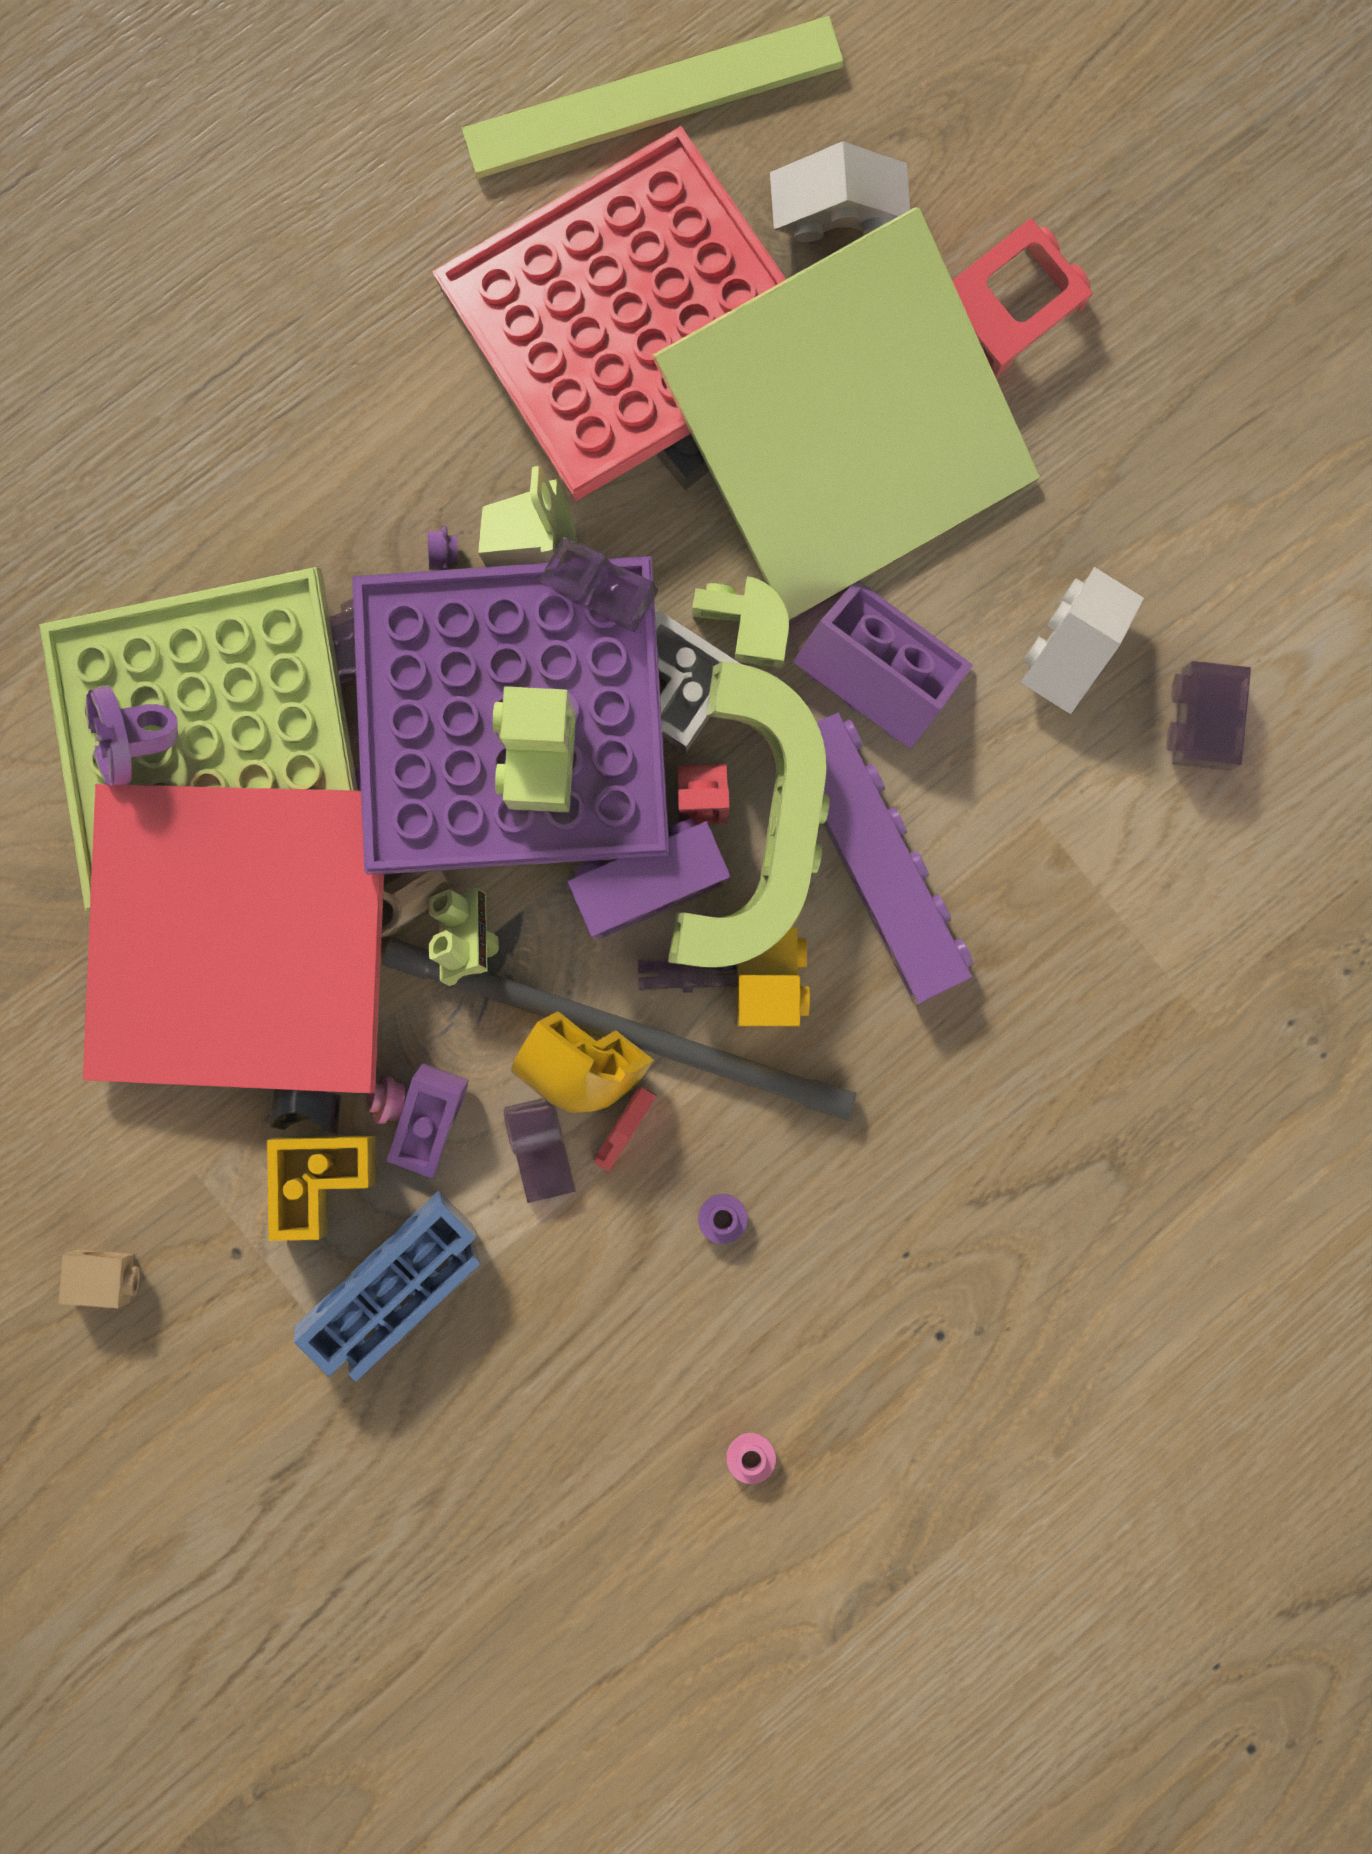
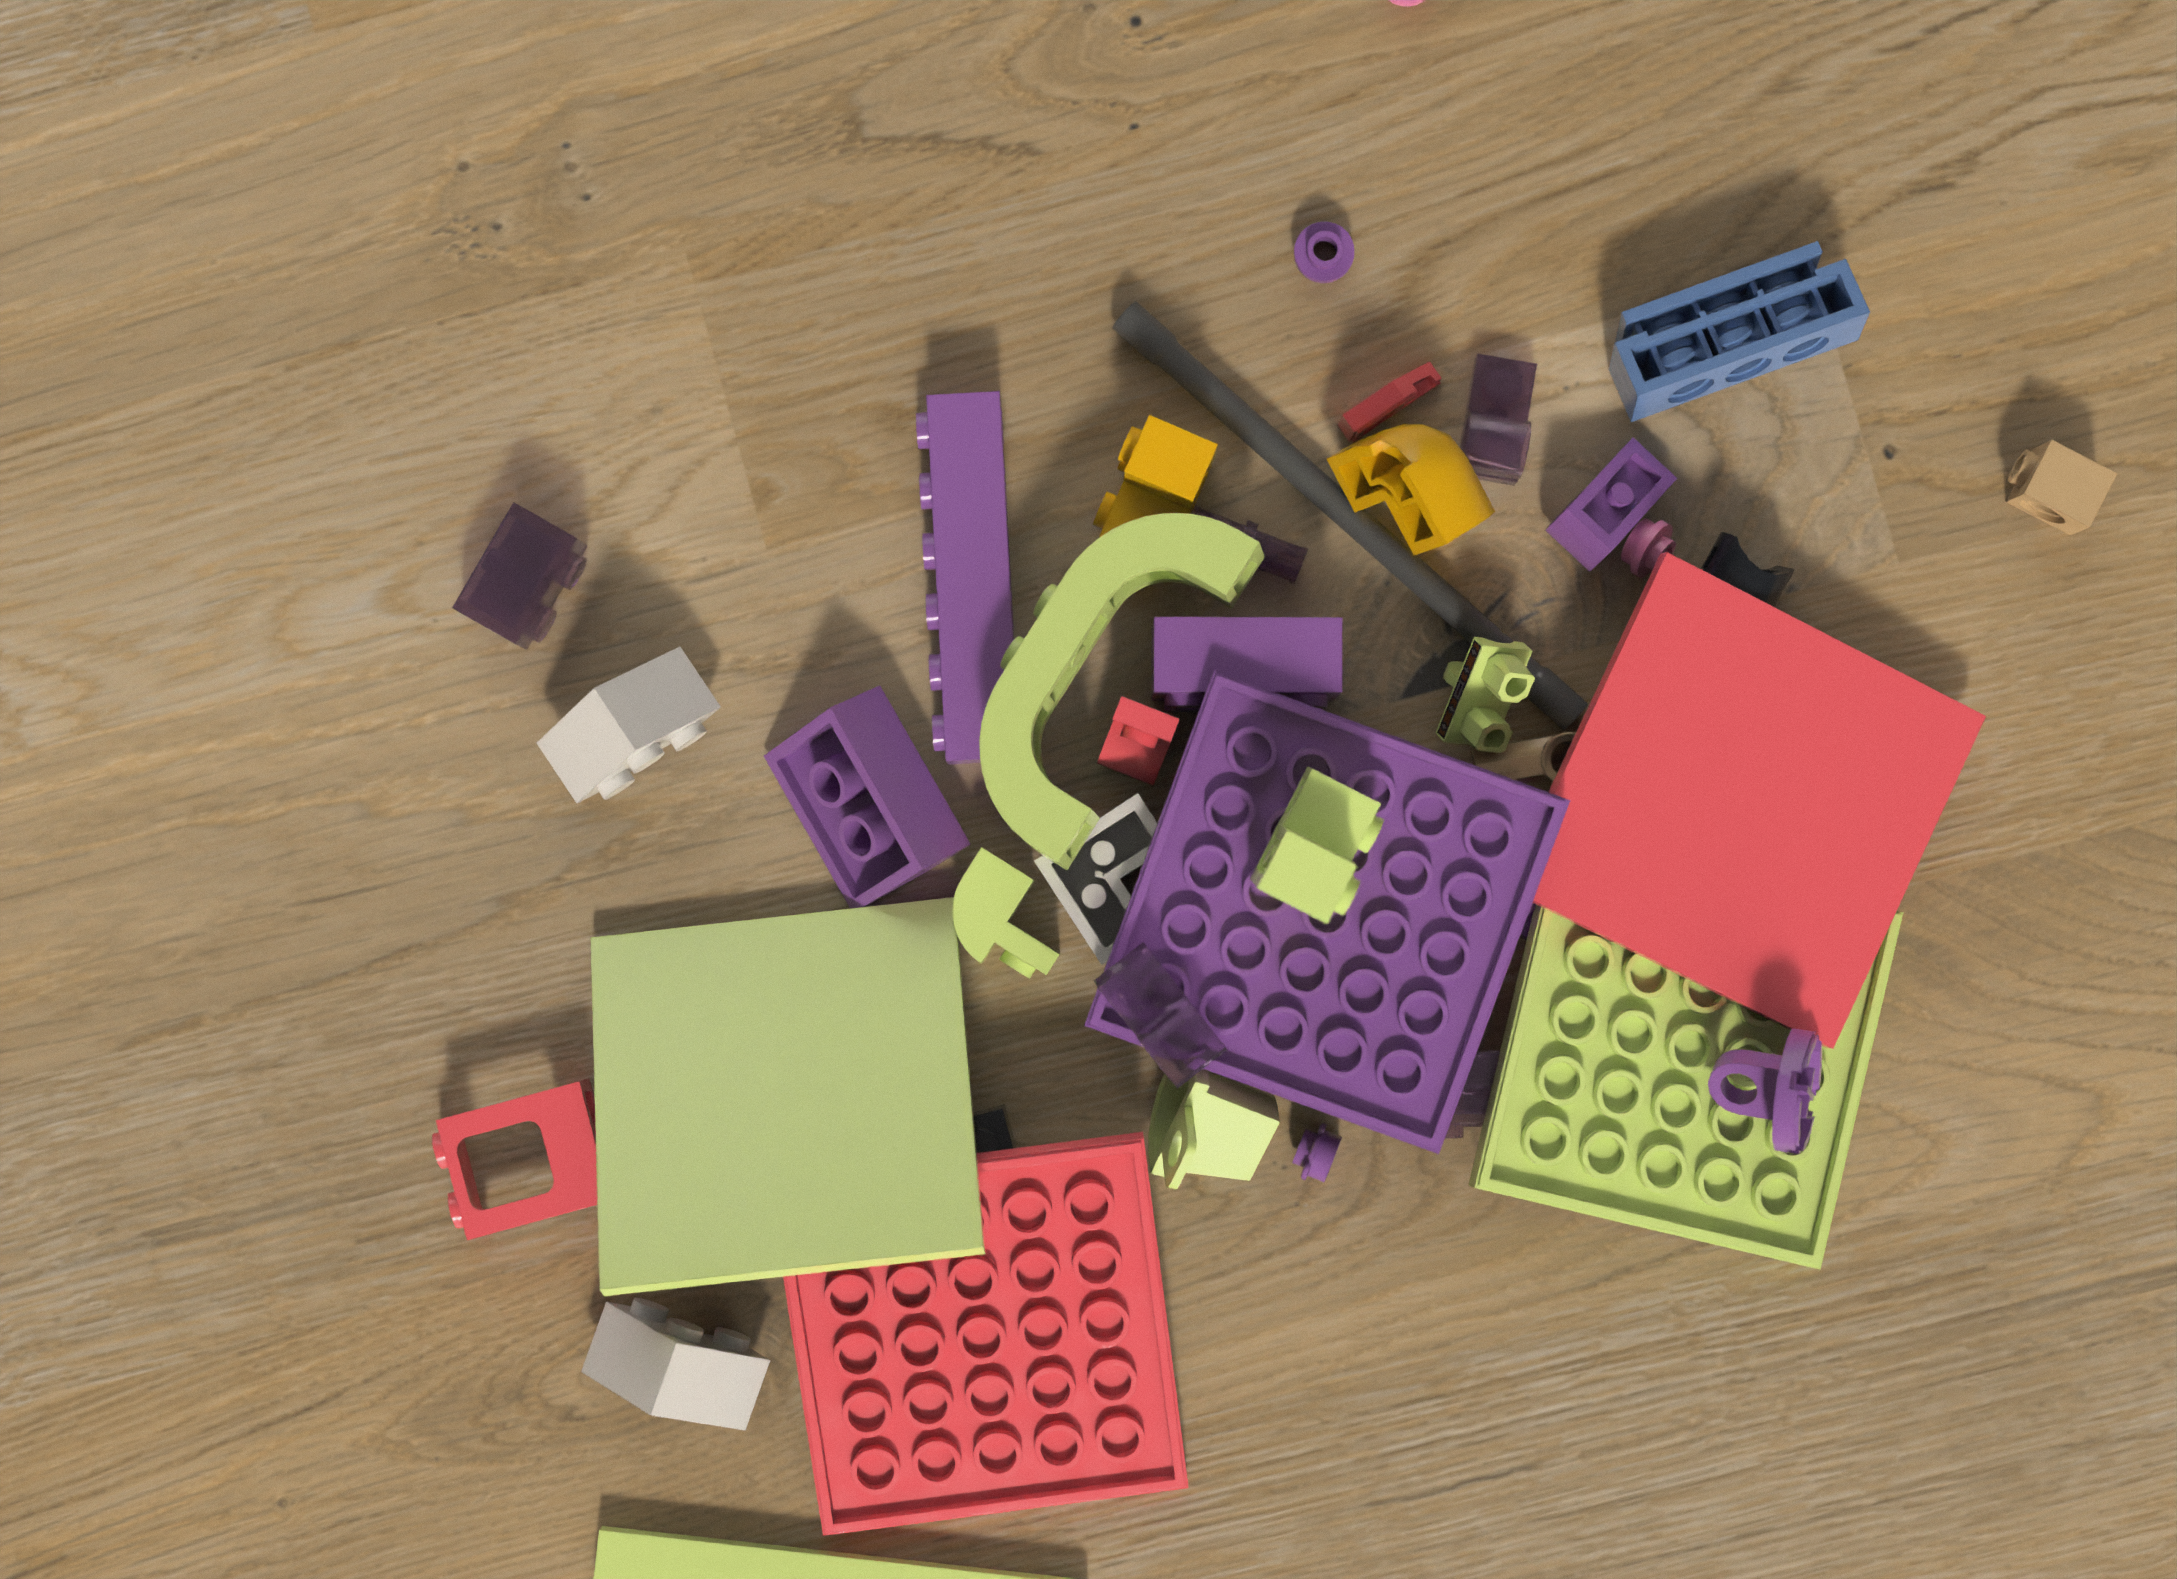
camera: 155 degrees left, 0 degrees up
yellow brick [267,1135,376,1241] -> none

